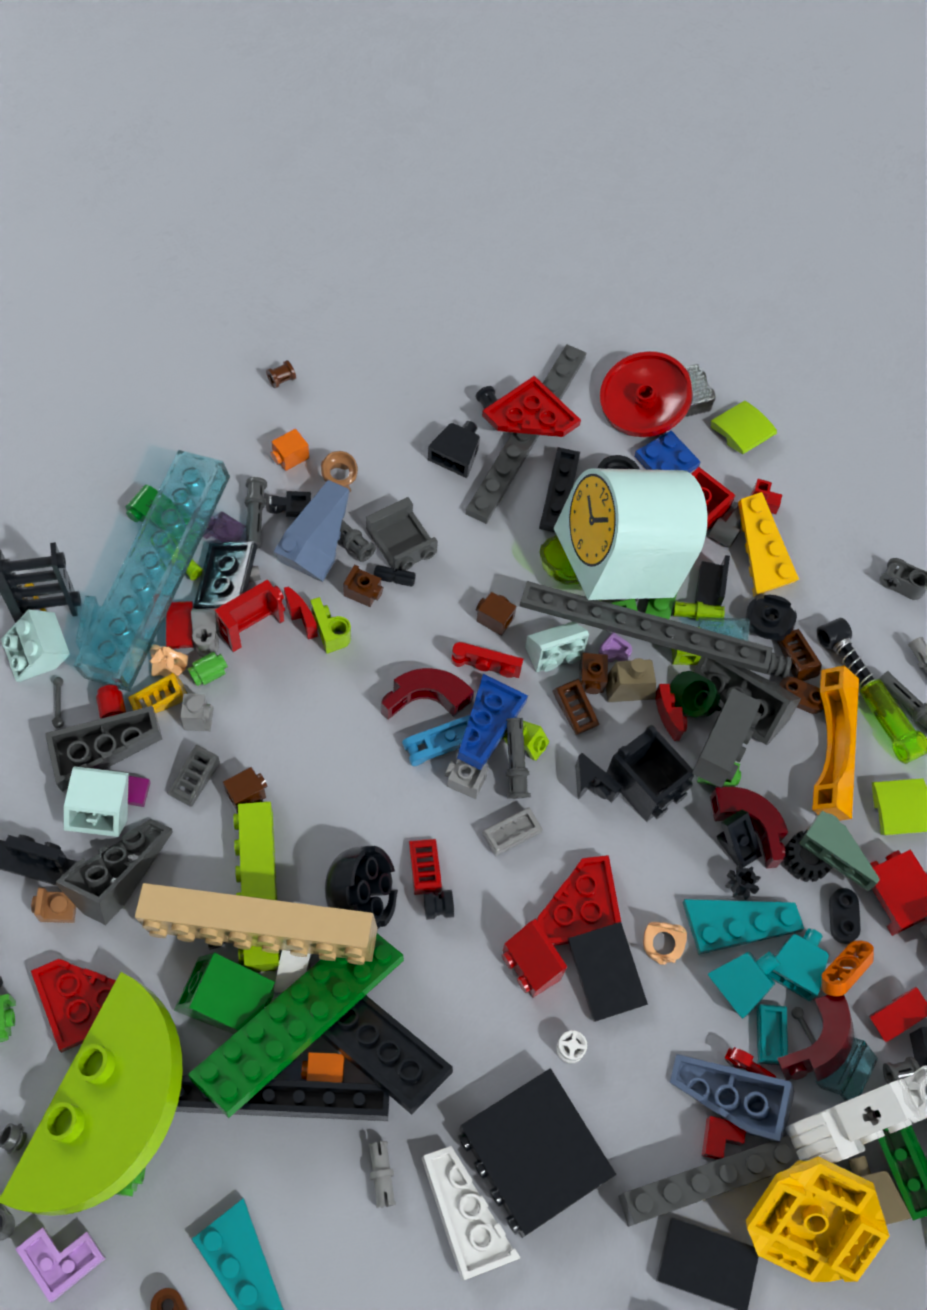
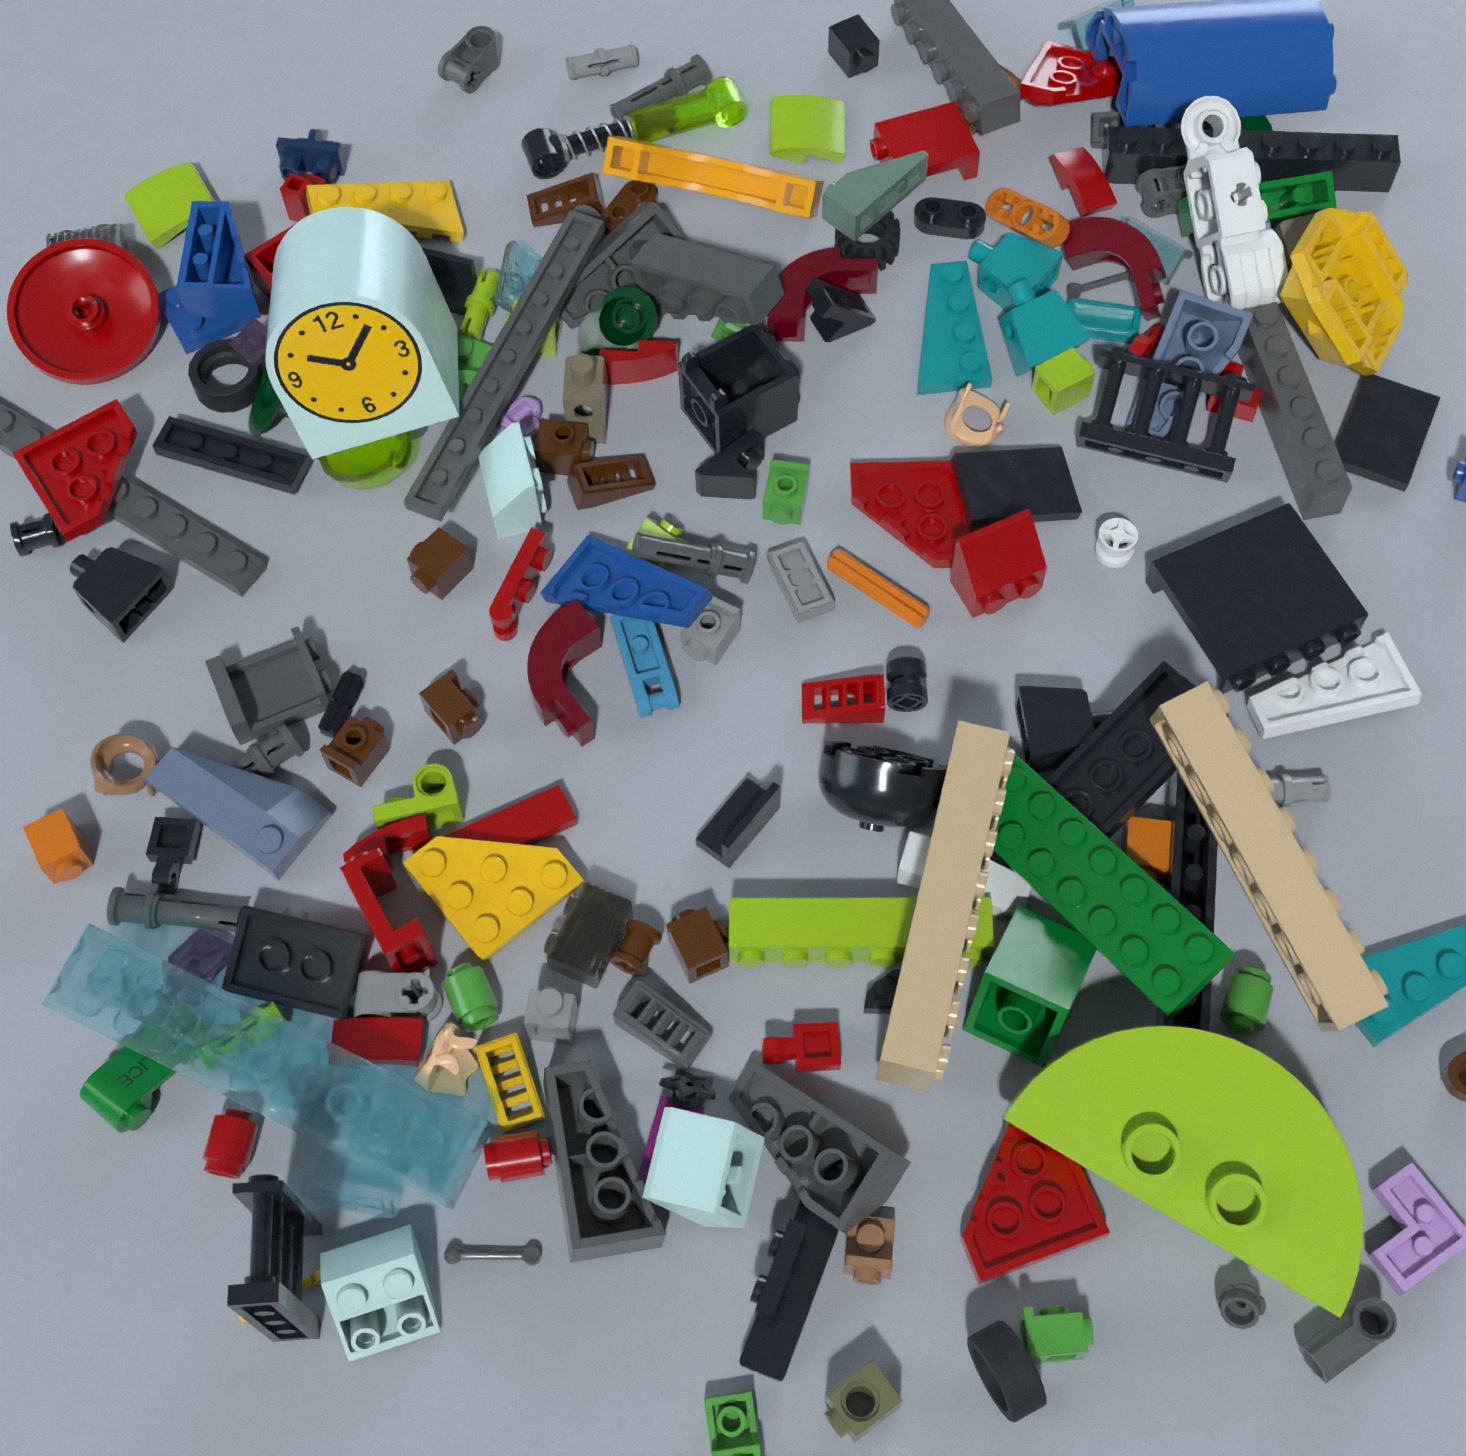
camera: 75 degrees left, 0 degrees up
black gear [725,864,761,900] -> none
black plate [745,594,797,641] -> none
none -> blue wedge [176,201,261,318]
none -> red brick [202,1108,259,1179]
none -> dark blue hips [276,128,347,184]
none -> yellow plate [403,836,584,964]
none -> reddish brown brick [419,670,483,745]
none -> red tile [443,785,577,845]
none -> clear smoke brick [544,882,634,989]
none -> reddish brown bush [608,919,662,977]
none -> black plate [659,1068,716,1108]
none -> black panel [695,778,780,869]
none -> red plate [762,1022,842,1072]
none -> bright green brick [763,459,809,525]
none -> orange axle [827,549,930,628]
none -> black torso [1014,686,1113,773]
none -> lime brick [1031,347,1095,415]
none -> black fence [1077,347,1256,483]
none -> tan brick [1149,681,1389,1031]
none -> bright green brick [1220,966,1273,1036]

